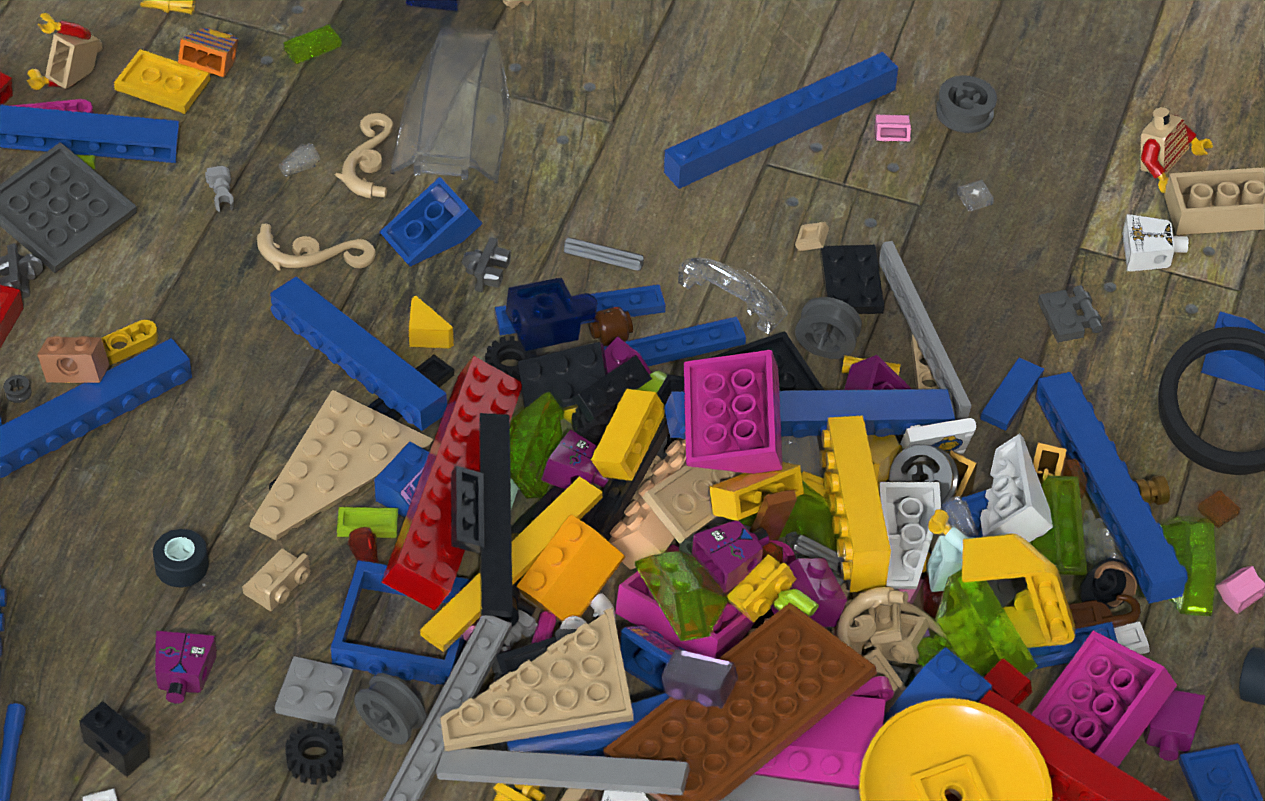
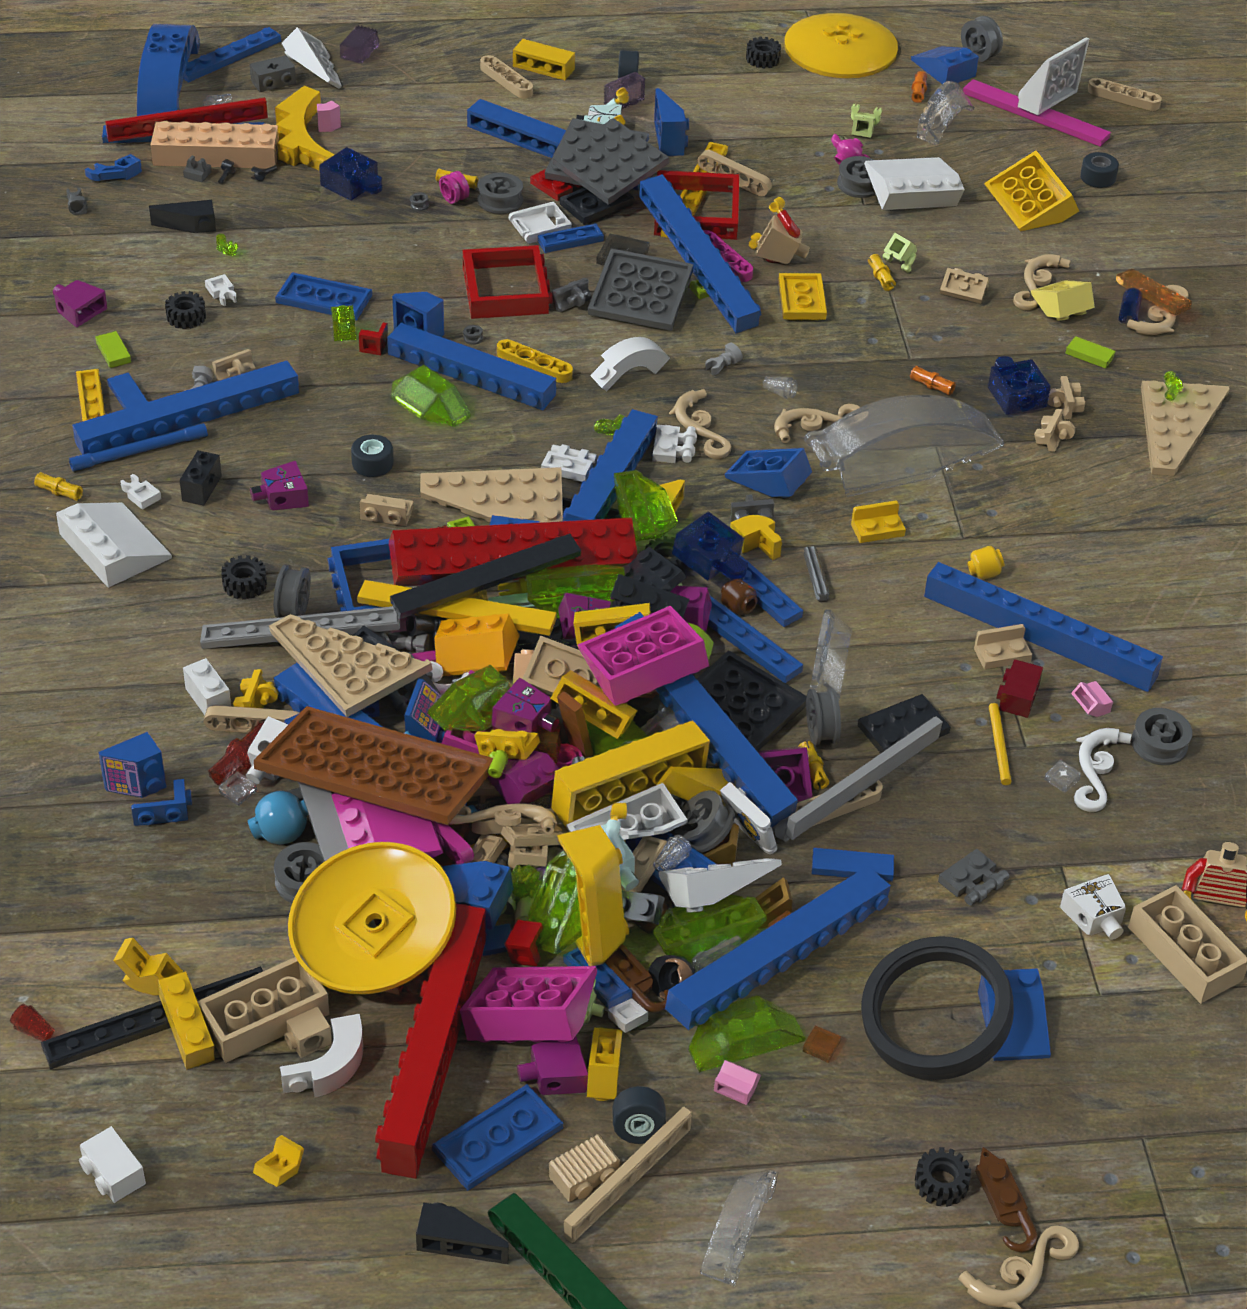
camera: 65 degrees right, 5 degrees down
nougat brick [37,336,110,383] -> none
orange torso [178,28,238,77] -> none
light grey plate [275,656,353,726] -> none
clear neon green plate [283,24,342,64] -> none
light grey tile [436,748,690,795] -> none
black plate [451,466,484,554] -> none
clear purple brick [662,649,738,708] -> none
tan tile [795,222,829,251] -> none
pearl gold wheel [1134,475,1170,505] -> none
none -> clear neon green wedge [391,365,471,427]
none -> white plate [541,444,597,482]
none -> yellow slope [587,1027,622,1101]
none -> white arch [591,337,670,392]
none -> clear neon green arm [594,414,625,435]
none -> clear neon green wedge [614,470,678,541]
none -> white plate [652,425,697,463]
none -> yellow brick [729,515,782,560]
none -> yellow bracket [851,500,906,543]
none -> orange pin [910,366,956,396]
none -> yellow head [967,546,1005,580]
none -> tan bracket [974,624,1032,669]
none -> yellow bar [989,703,1012,785]
none -> dark red brick [996,659,1043,718]
none -> white plant [1074,728,1132,812]

